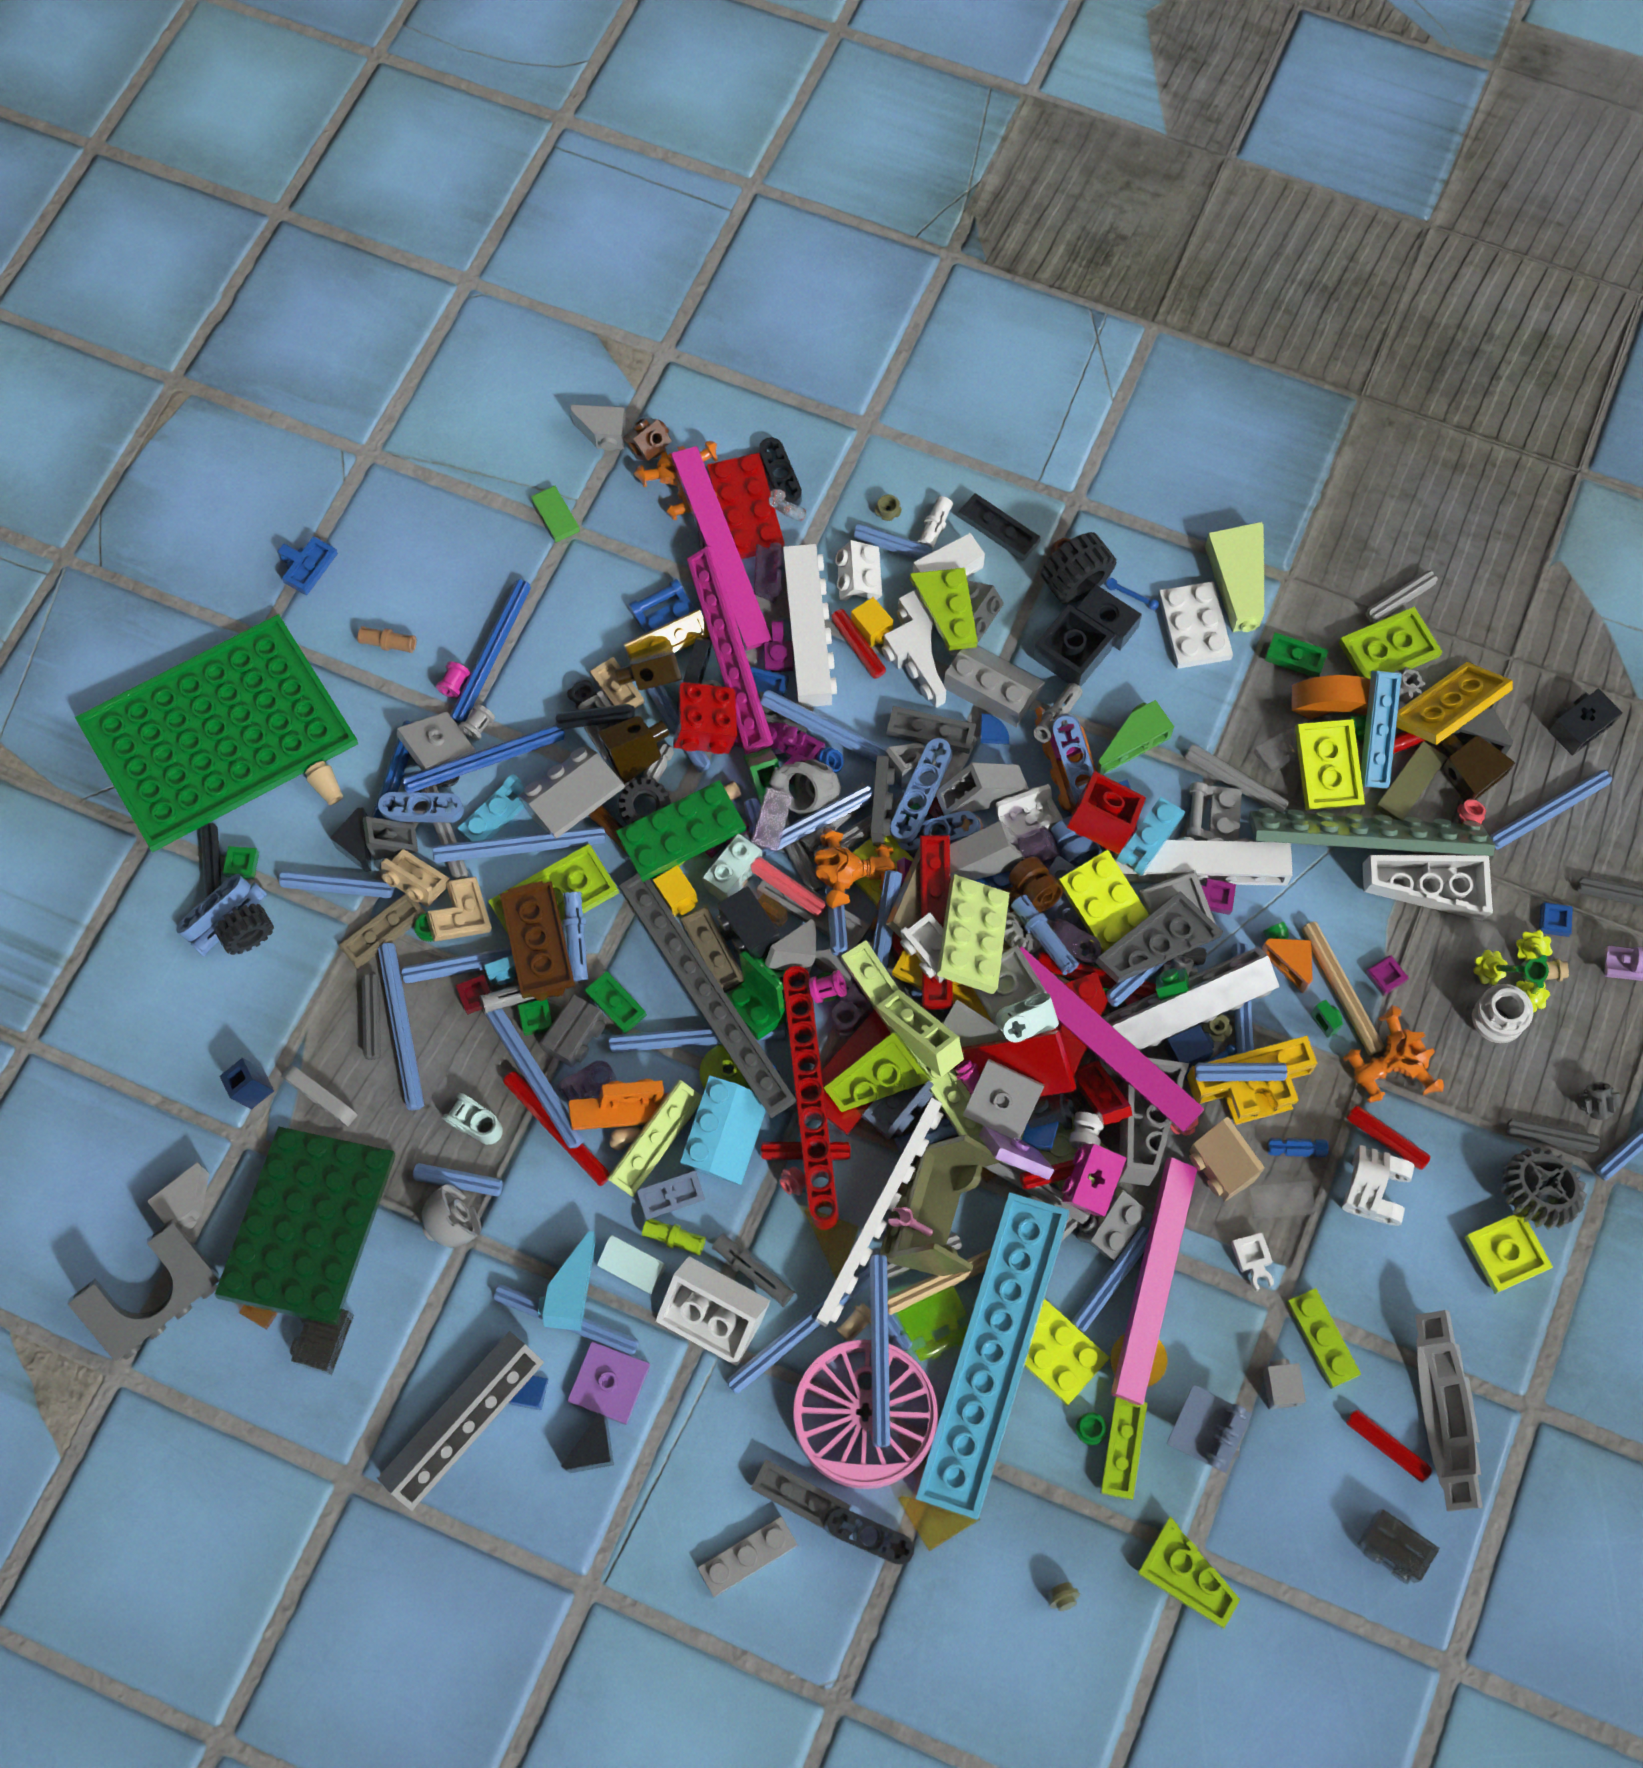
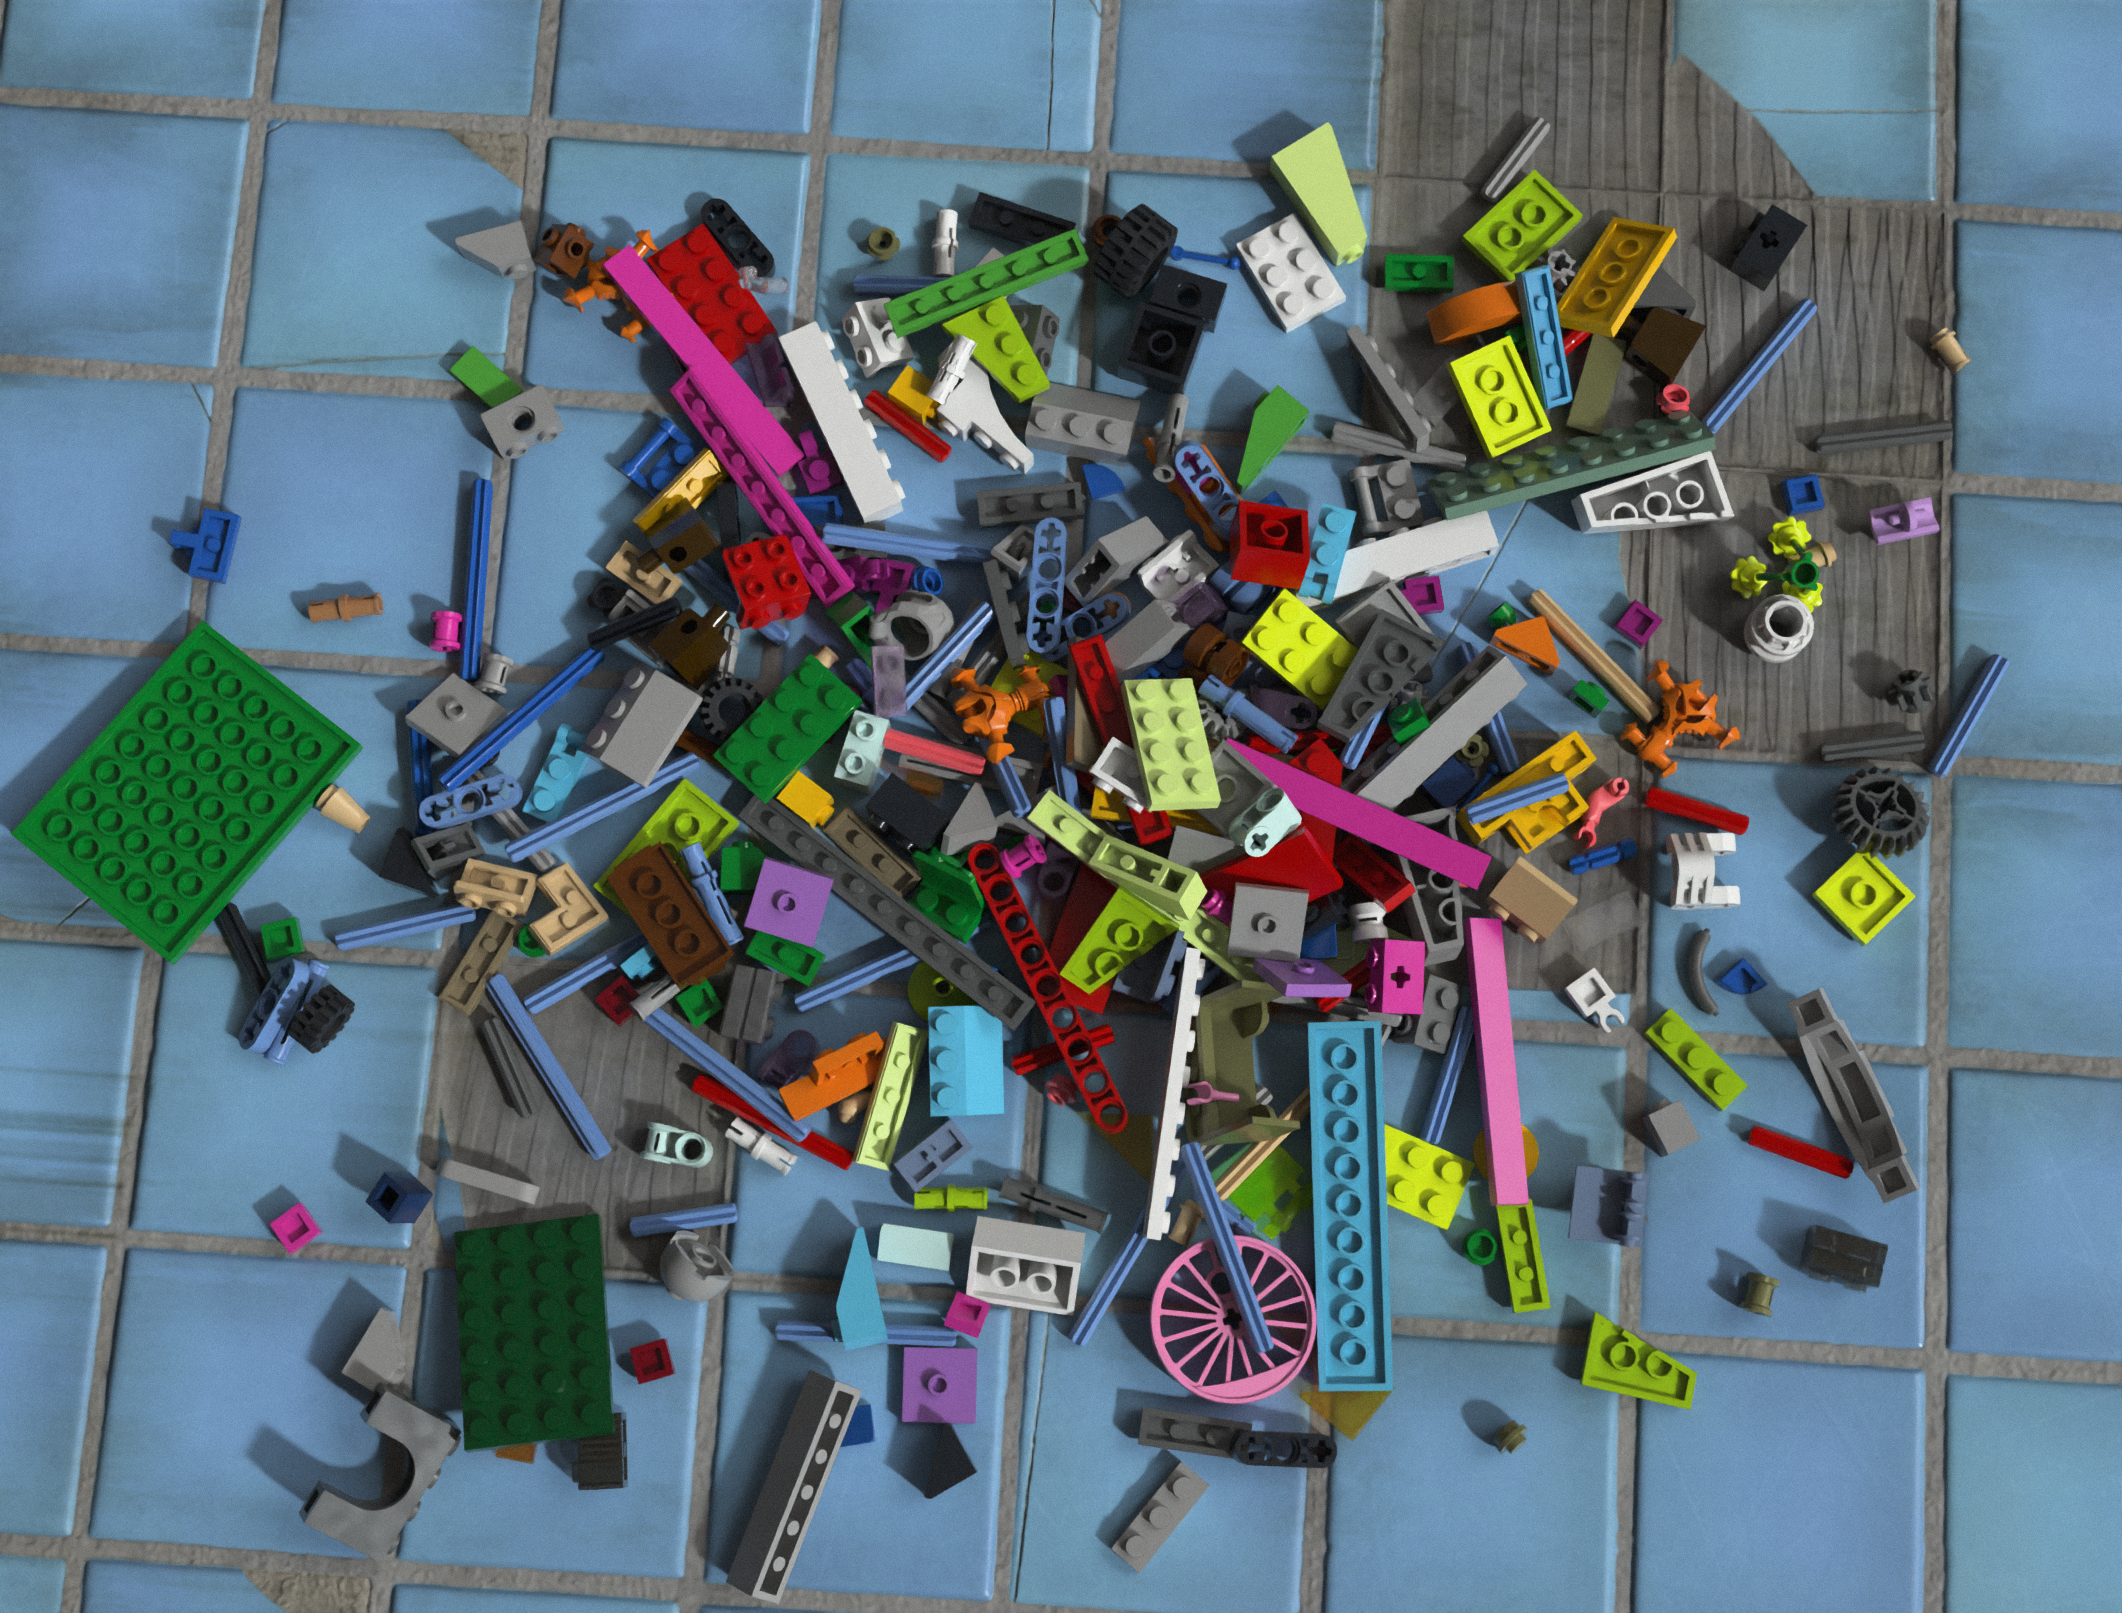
camera: 20 degrees left, 10 degrees up
none -> dark pink plate [269,1202,323,1254]
none -> light grey brick [480,384,566,460]
none -> dark red plate [629,1338,676,1385]
none -> green slope [721,841,767,895]
none -> white pin [725,1117,798,1176]
none -> medium lavender plate [744,857,834,947]
none -> bright green plate [884,229,1089,339]
none -> white pin [926,333,978,406]
none -> dark pink plate [944,1291,991,1338]
none -> light grey plate [1346,325,1431,453]
none -> coral arm [1572,777,1629,849]
none -> dark grey piece [1688,928,1719,1017]
none -> blue tile [1715,958,1768,994]
none -> olive bush [1738,1272,1780,1317]

